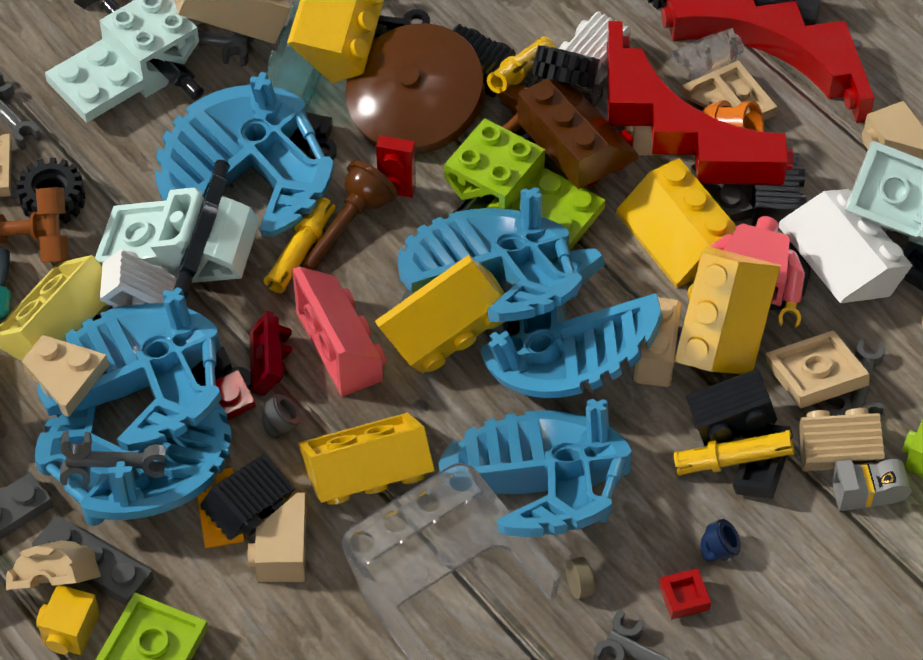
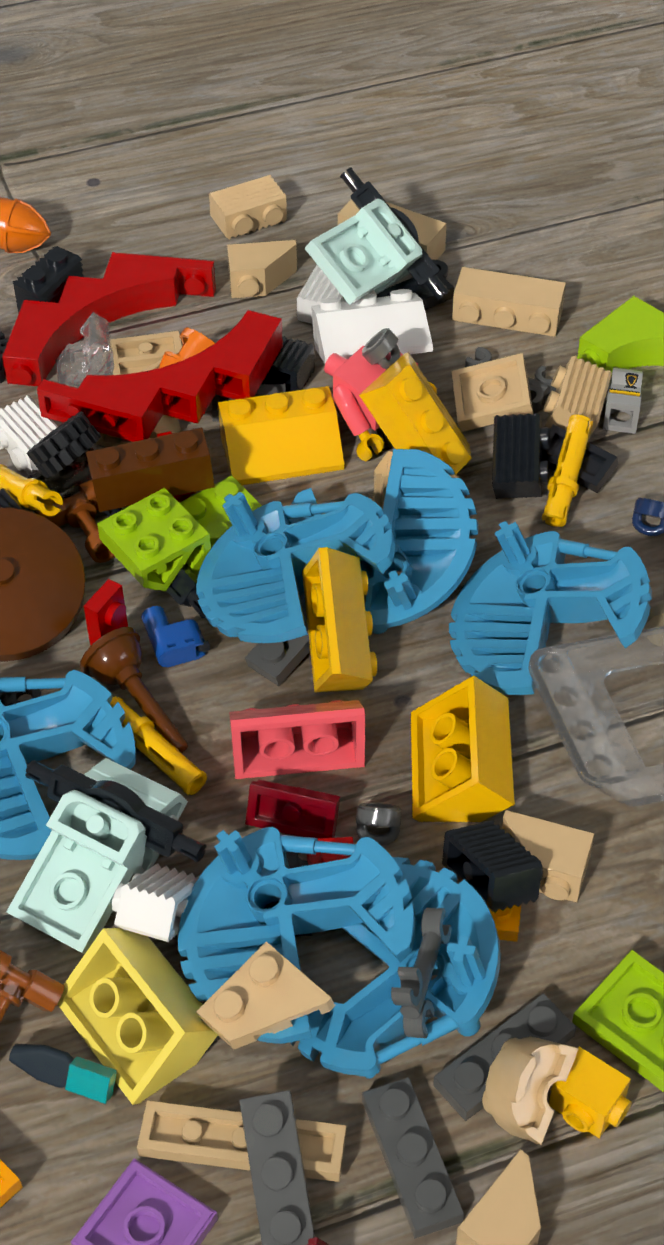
camera: 70 degrees left, 5 degrees down
none -> blue piece [141,606,210,667]
none -> dark grey tile [362,328,400,370]

